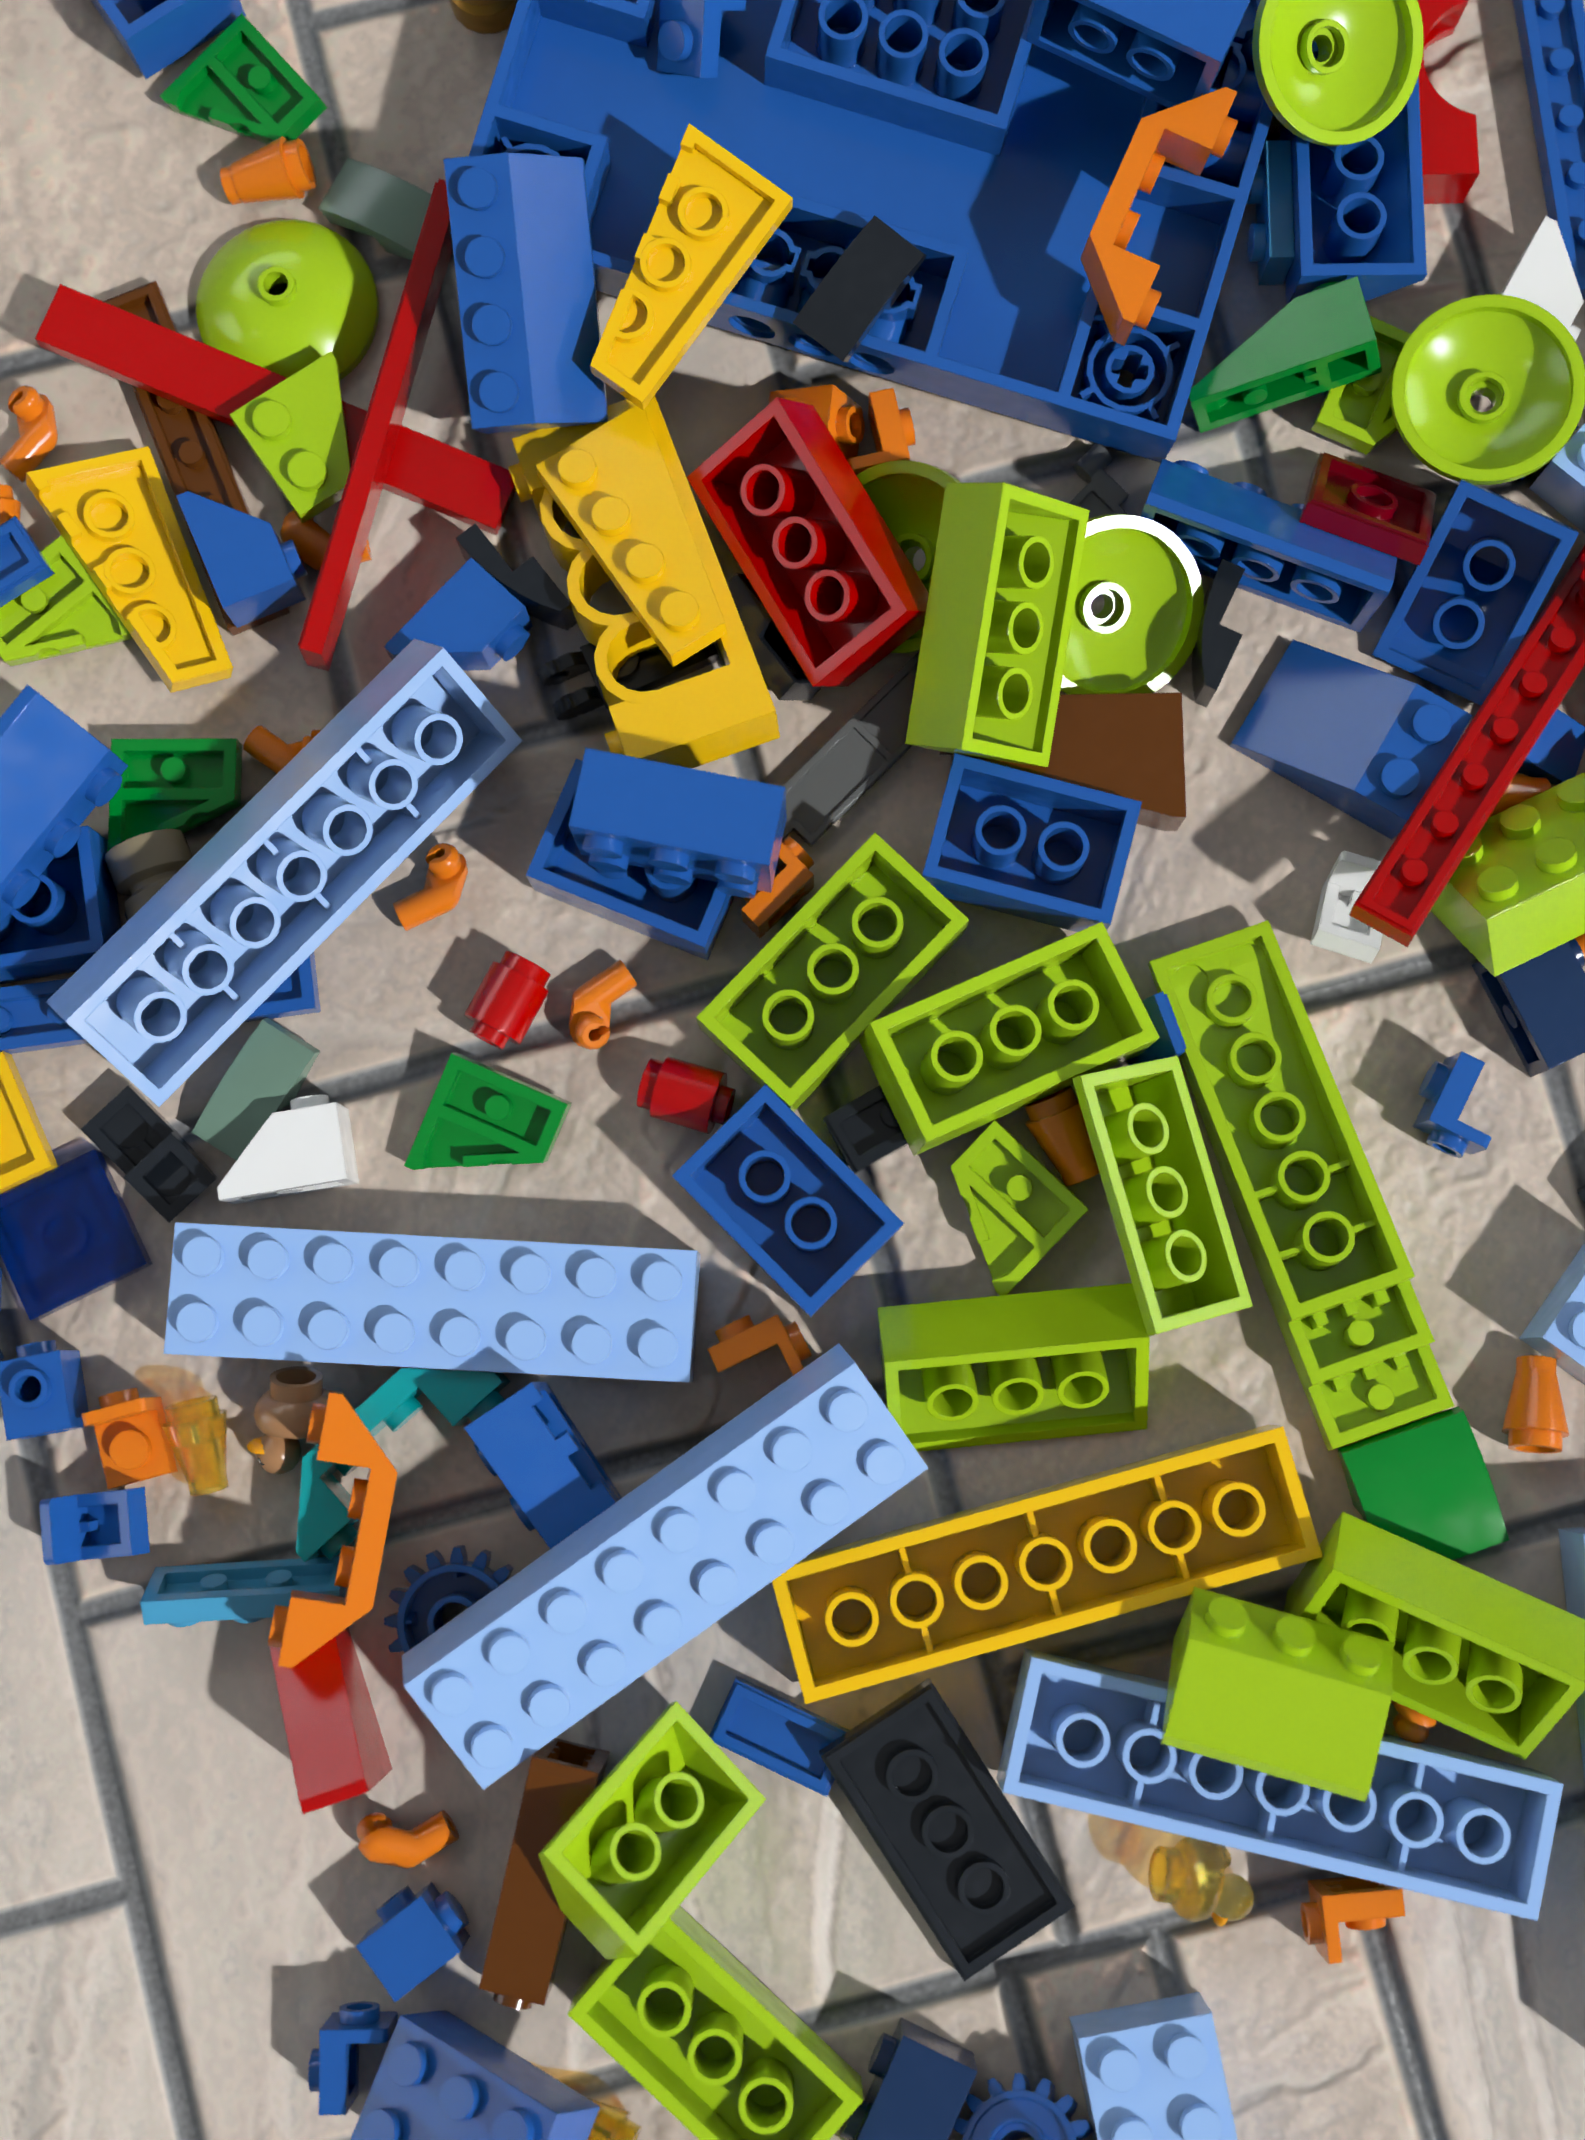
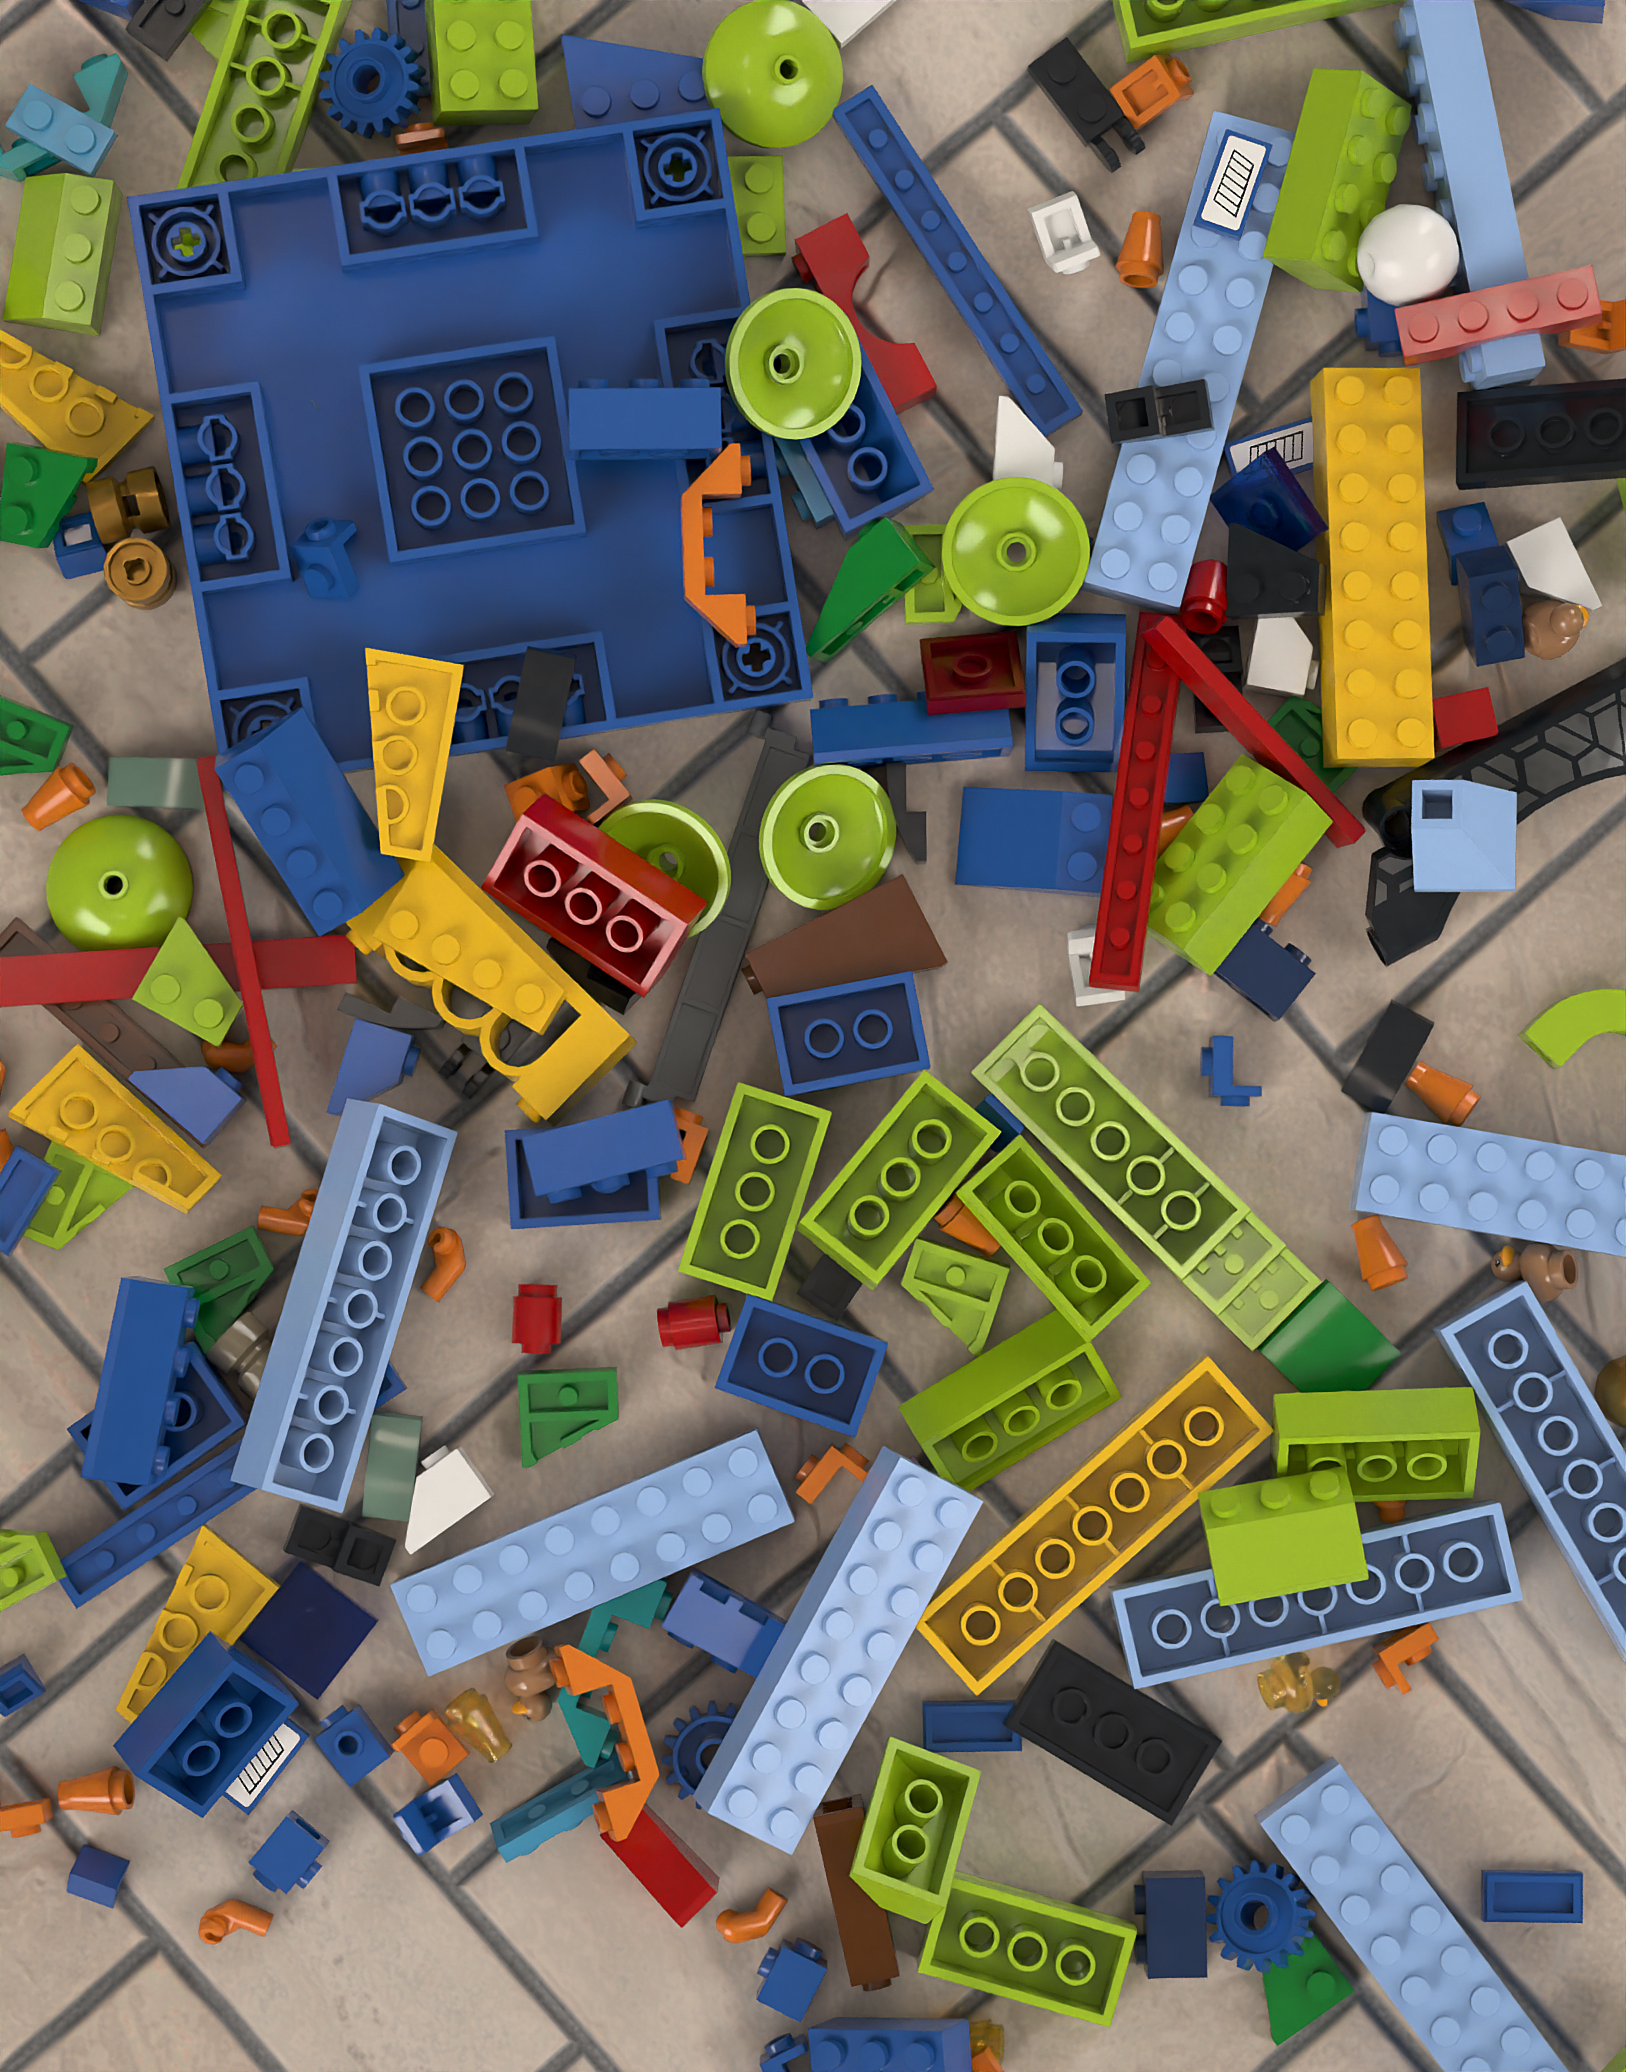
camera: 25 degrees left, 5 degrees up
orange arm [569,959,637,1050] -> none
lime slope [905,482,1090,767] -> none

